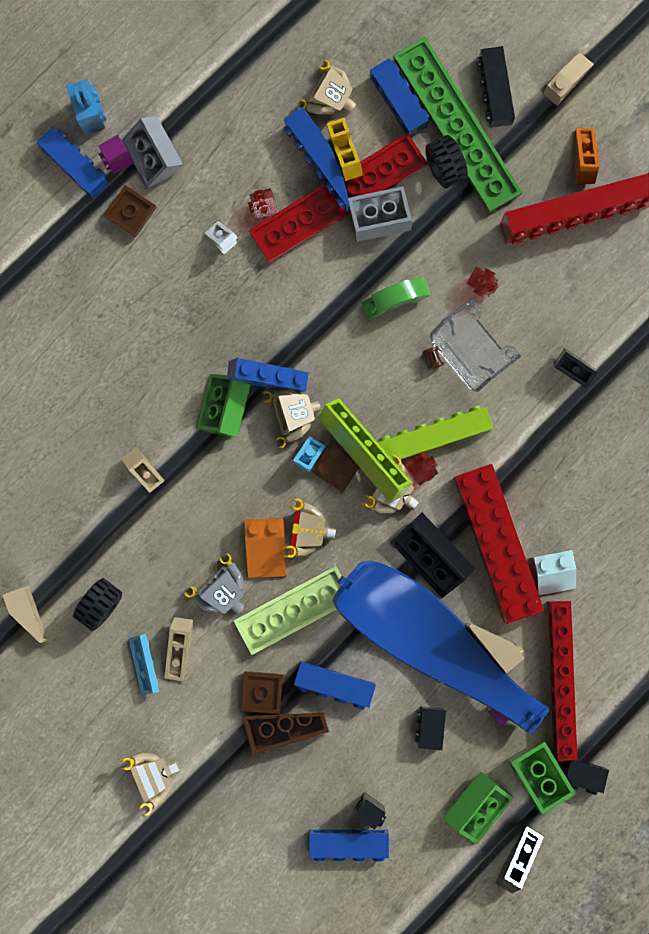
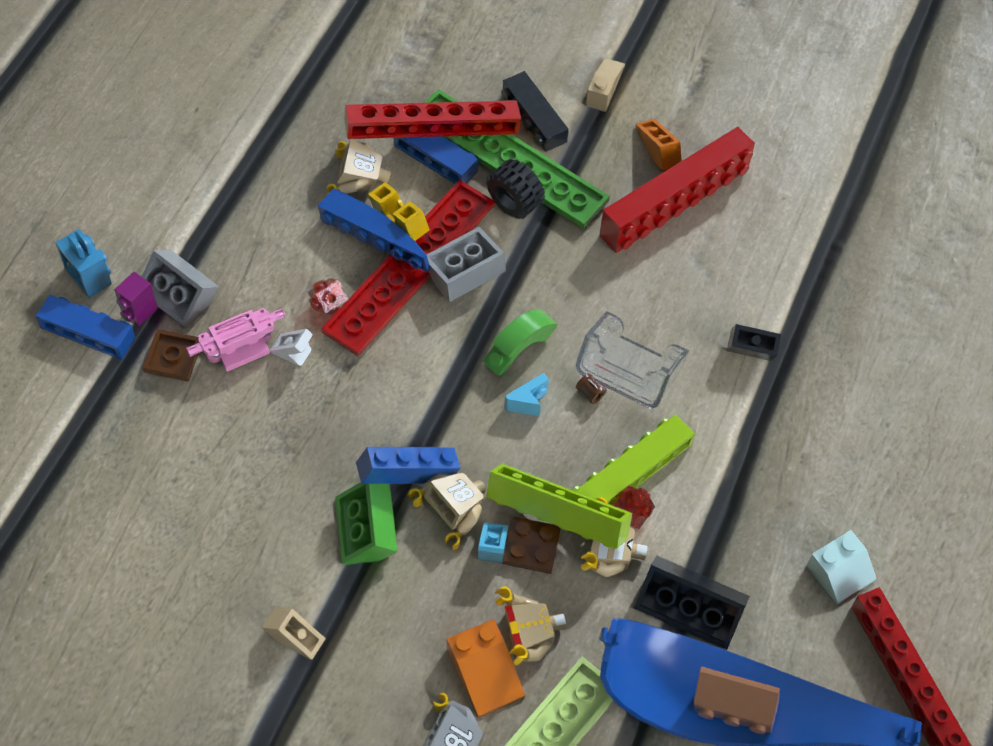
camera: 25 degrees left, 25 degrees down
red brick [453,464,544,624] -> none
tan slope [465,622,525,673] -> none
clear red brick [466,267,499,297] -> none
none -> bright pink piece [186,308,286,372]
none -> red brick [344,101,521,139]
none -> medium azure slope [504,373,549,416]
none -> nougat slope [694,667,780,734]

